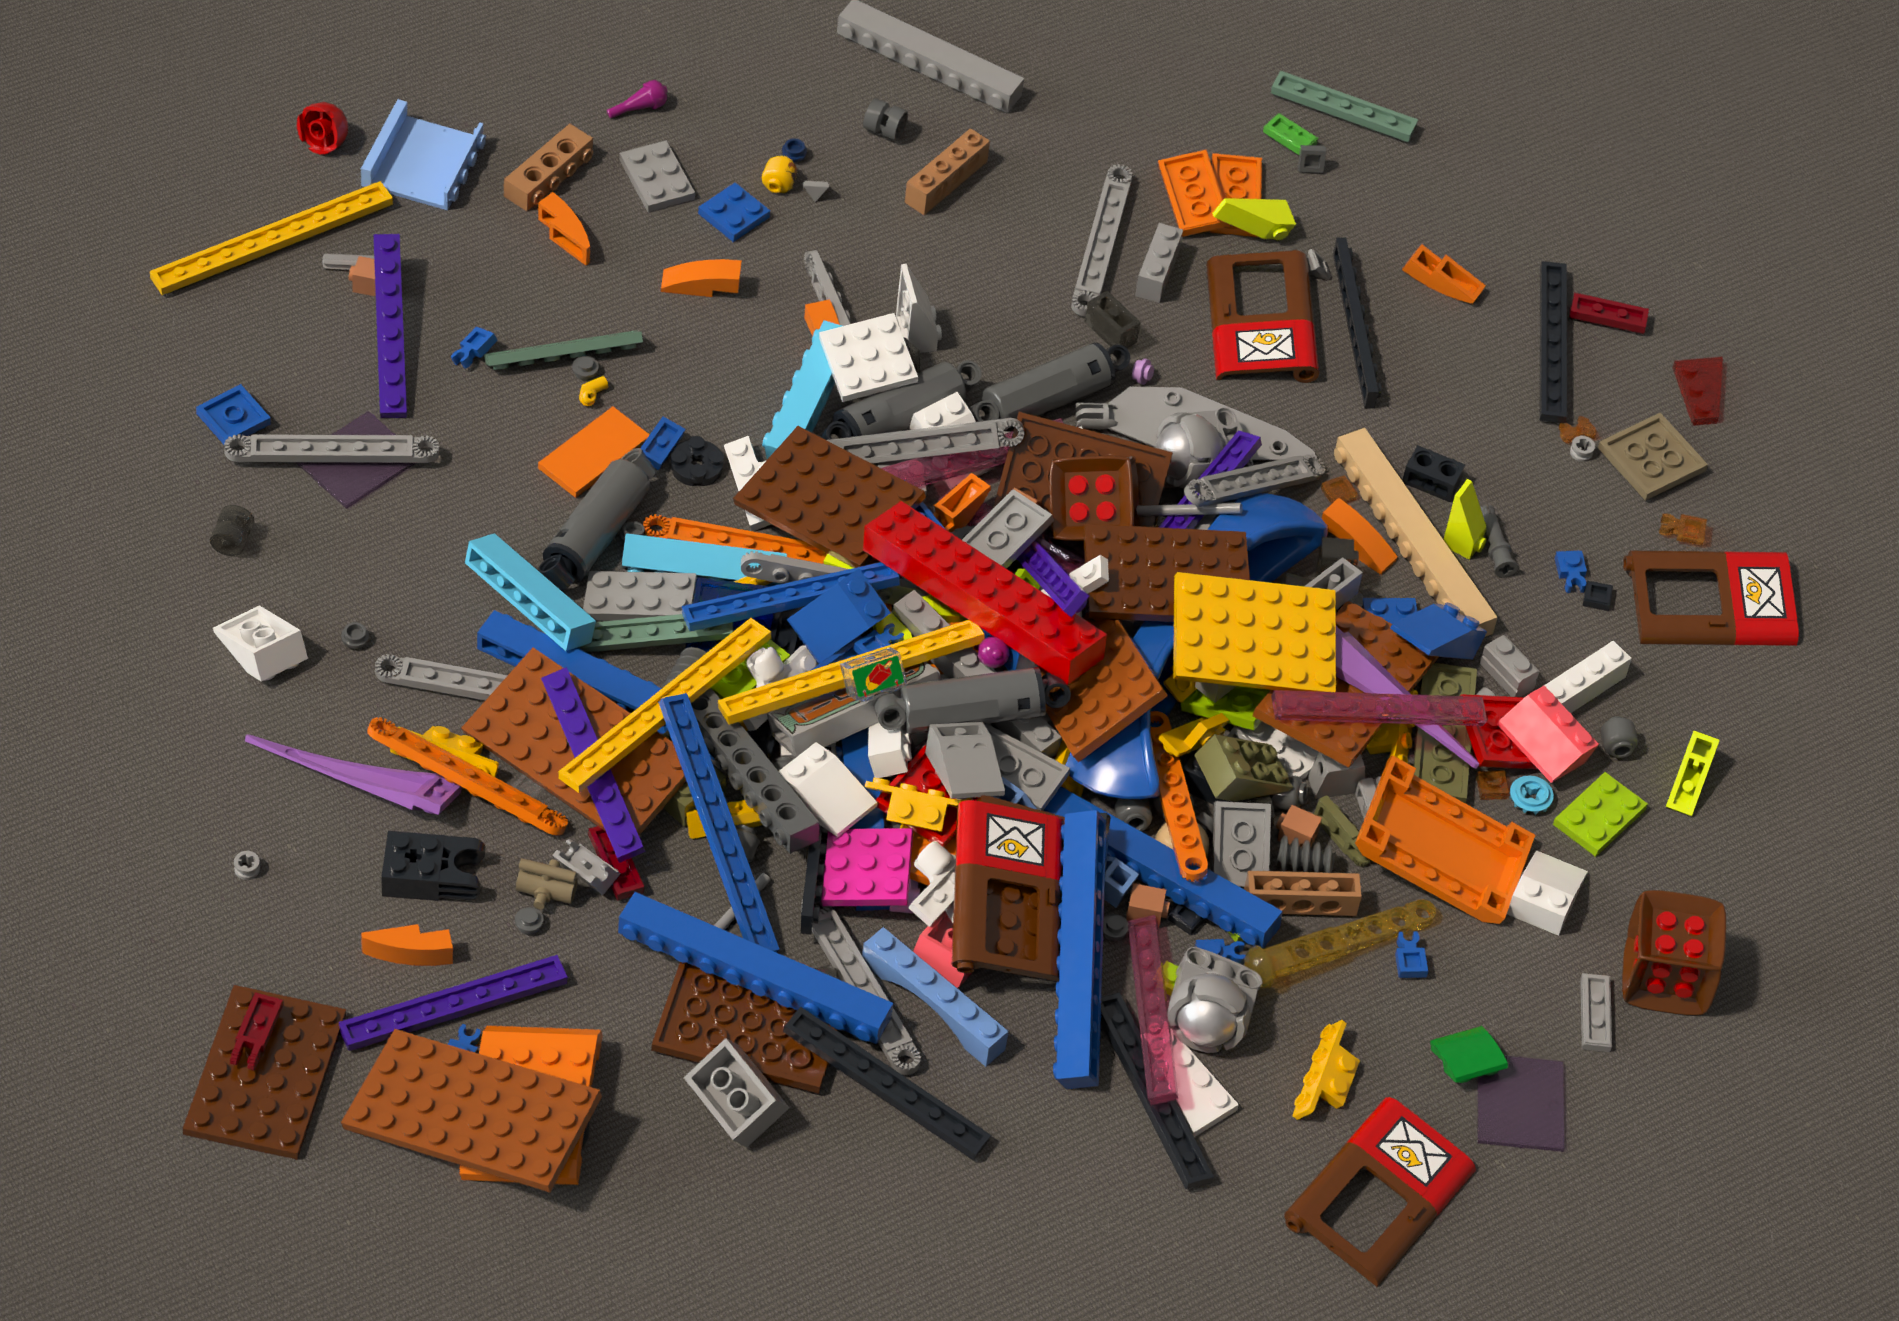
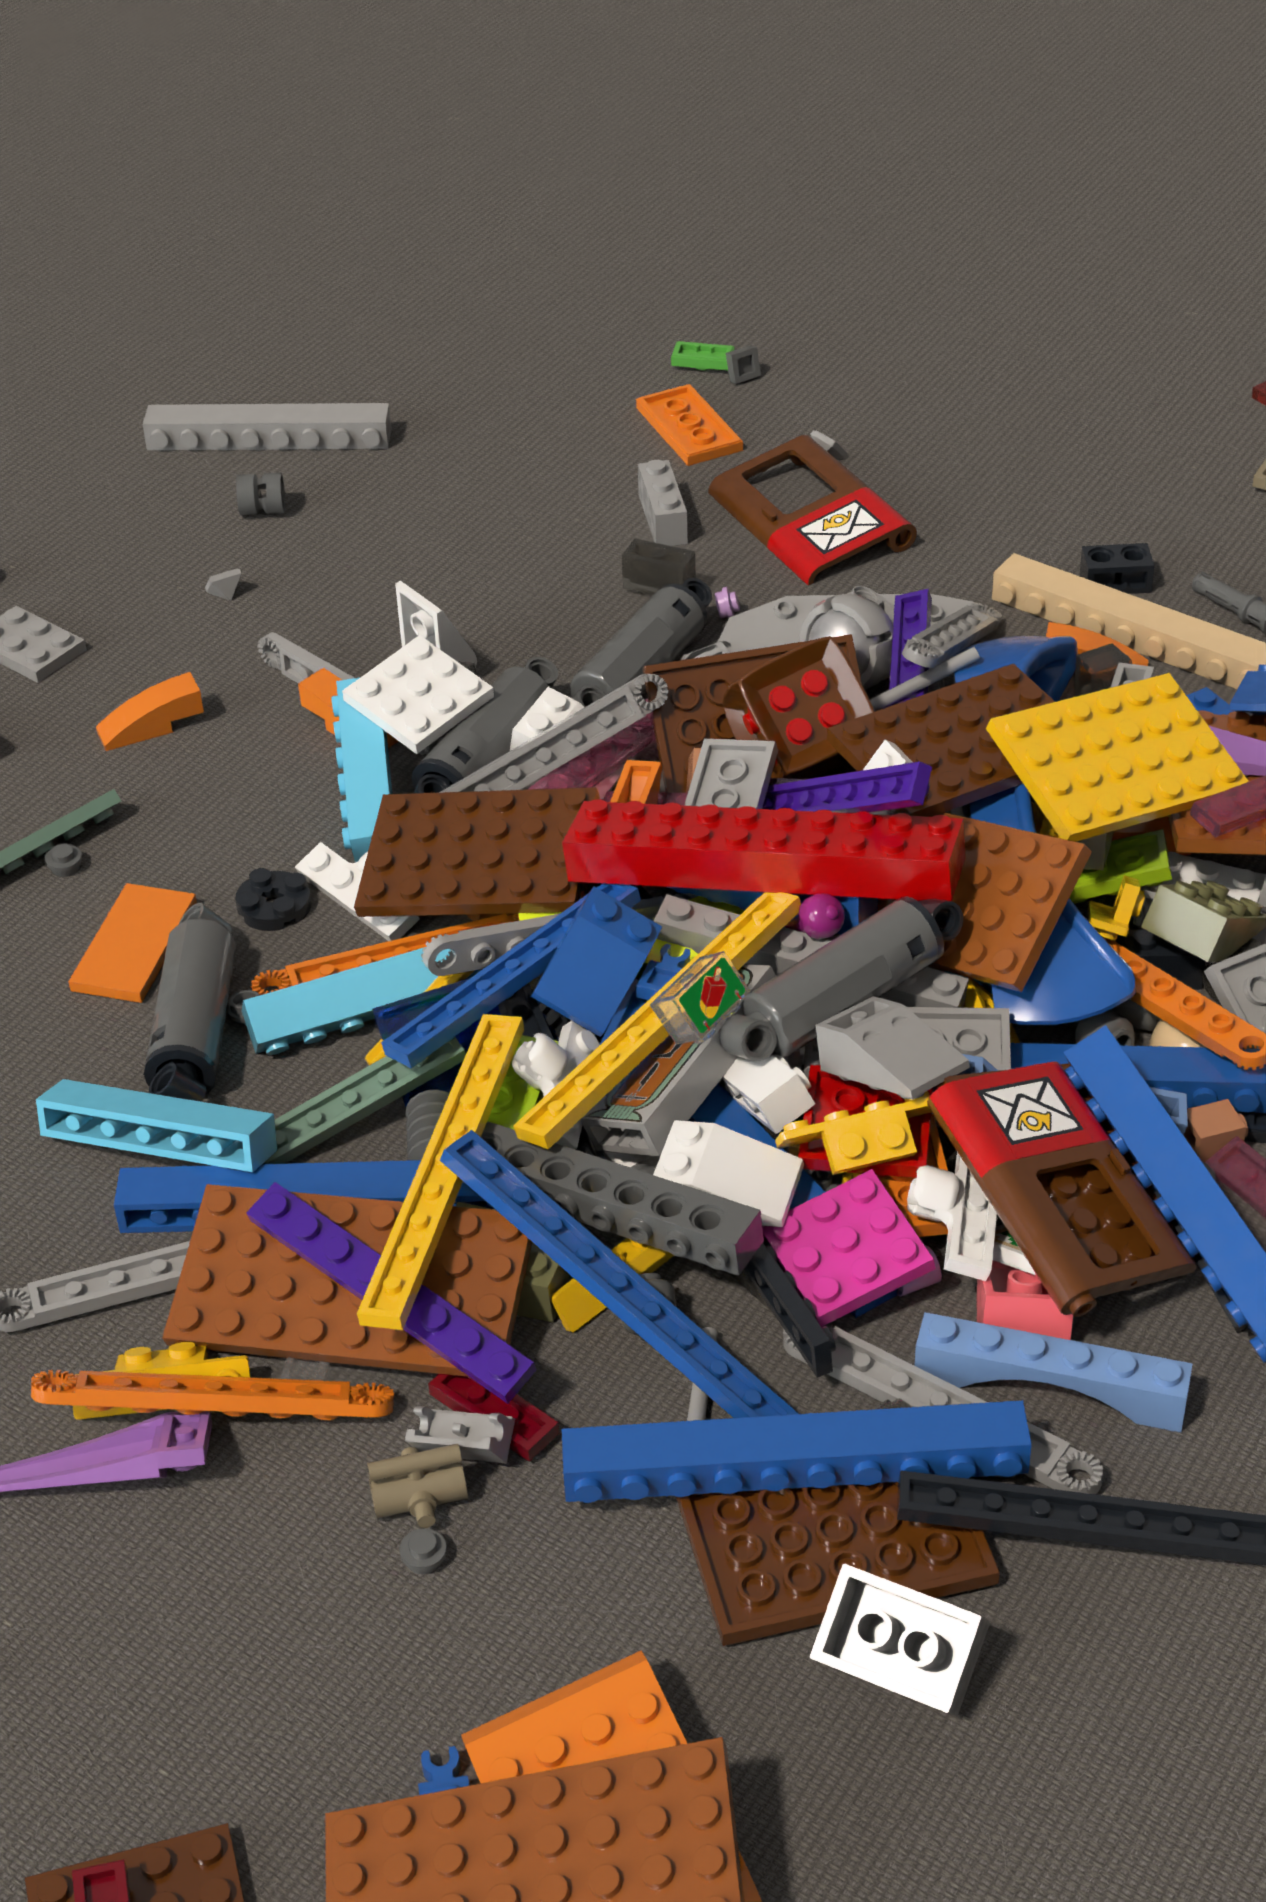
camera: 20 degrees left, 10 degrees down
dark purple plate [339,955,568,1051] -> none
orange slope [361,924,453,966] -> none
black brick [381,831,486,901] -> none
yellow arm [579,376,608,406] -> none
light grey plate [583,571,697,621] -> none
blue plate [641,417,686,470] -> none
blue plate [698,183,770,242] -> none
yellow head [761,156,798,193] -> none
dark blue plate [782,138,807,162] -> none
medium nougat brick [905,128,990,215] -> none
light grey plate [1071,164,1132,316] -> none
orange tile [1158,150,1230,237] -> none
neon yellow slope [1213,198,1296,240] -> none
sand green plate [1271,71,1418,142] -> none
clear orange tile [1321,475,1357,504] -> none
black plate [1333,237,1381,409] -> none
orange slope [1402,244,1486,304] -> none
neon yellow slope [1443,479,1487,560] -> none
black plate [1539,261,1567,423] -> none
clear orange piece [1559,416,1596,443] -> none
dark red plate [1569,293,1649,334] -> none
light grey bush [1570,436,1595,462] -> none

